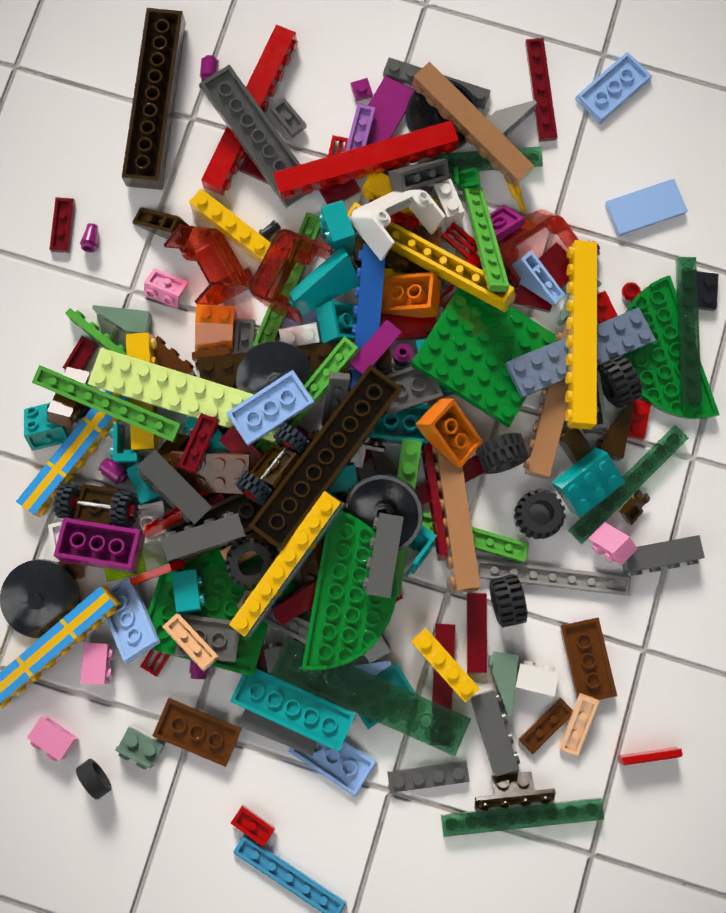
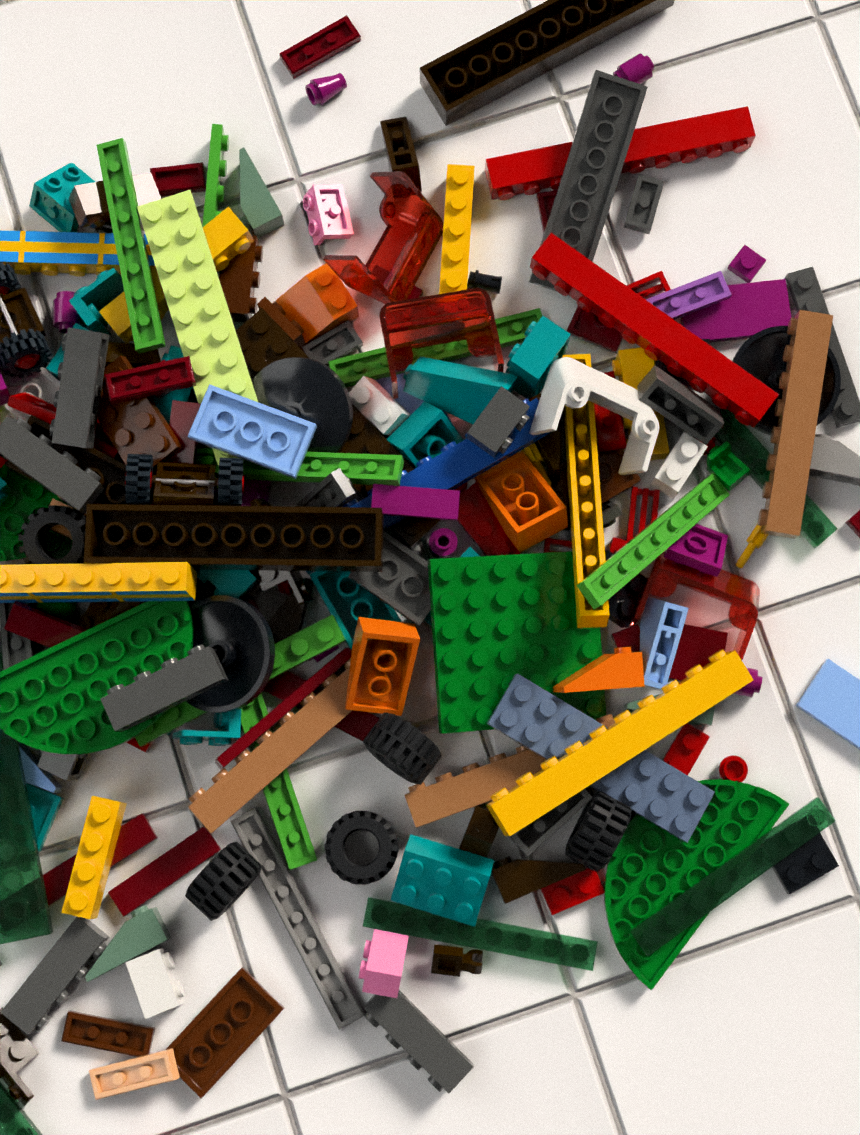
camera: 55 degrees right, 0 degrees up
none -> dark grey brick [466,386,530,458]
none -> orange slope [553,647,645,693]

